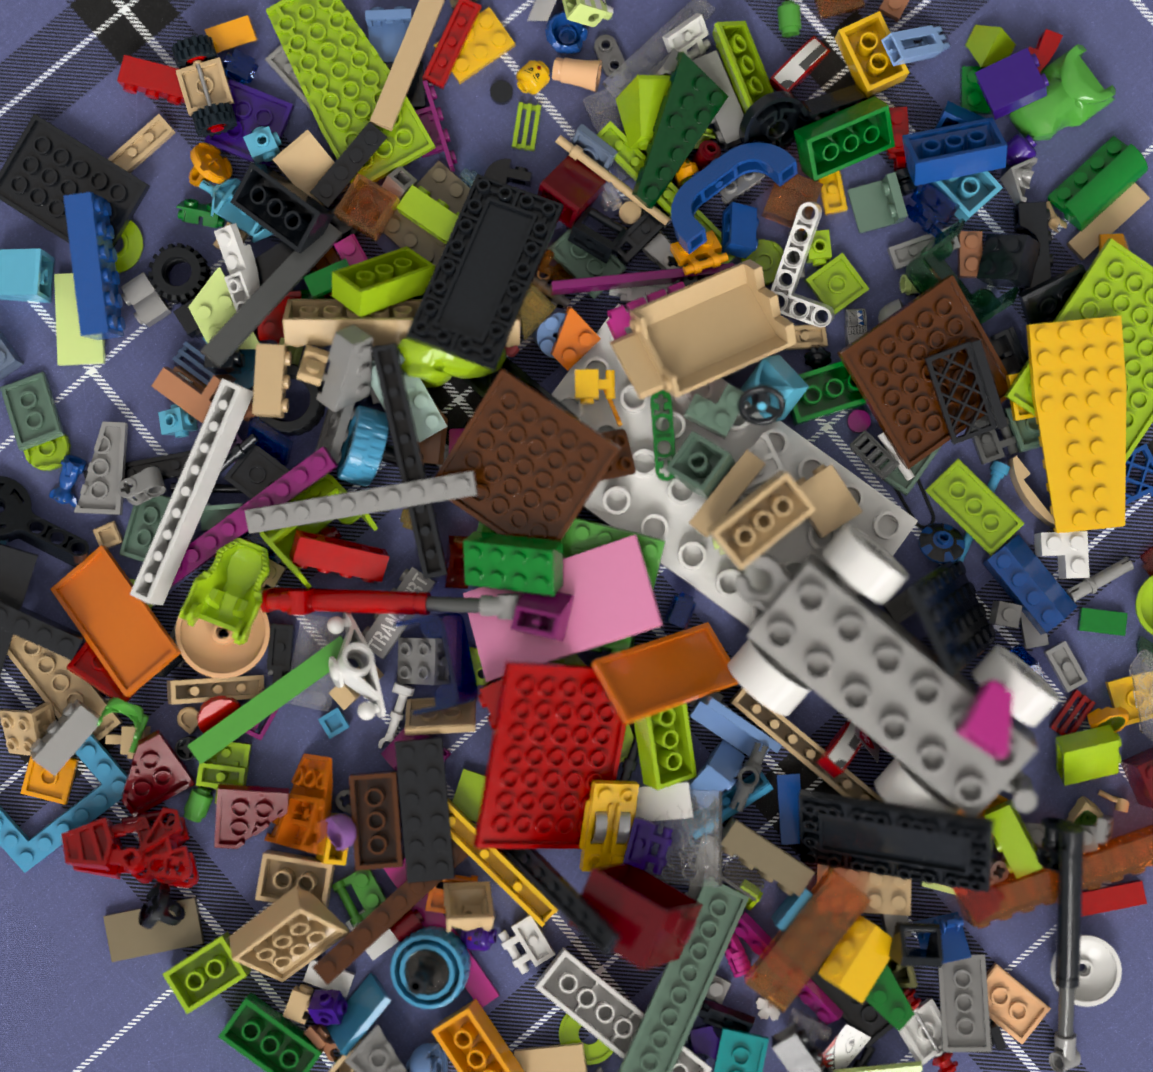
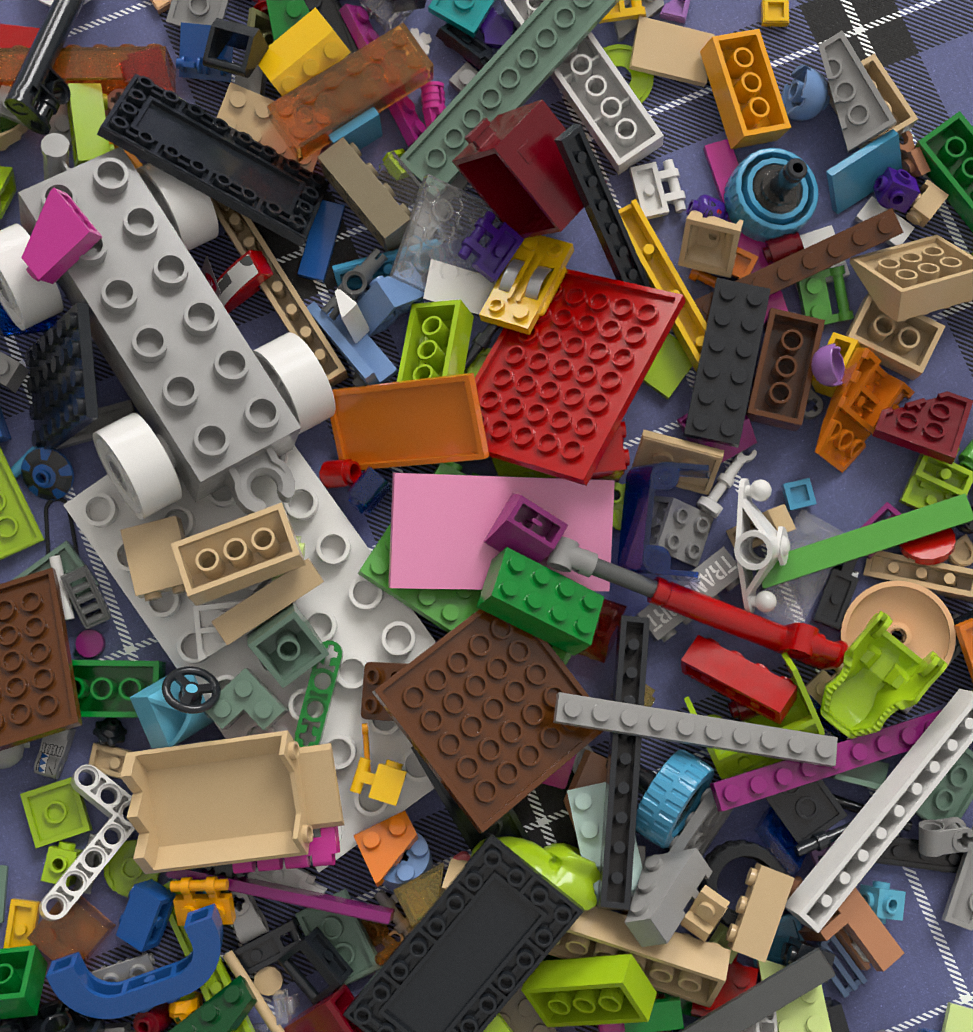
camera: 165 degrees left, 5 degrees down
none -> red brick [319,459,362,488]
none -> white slope [335,289,370,343]

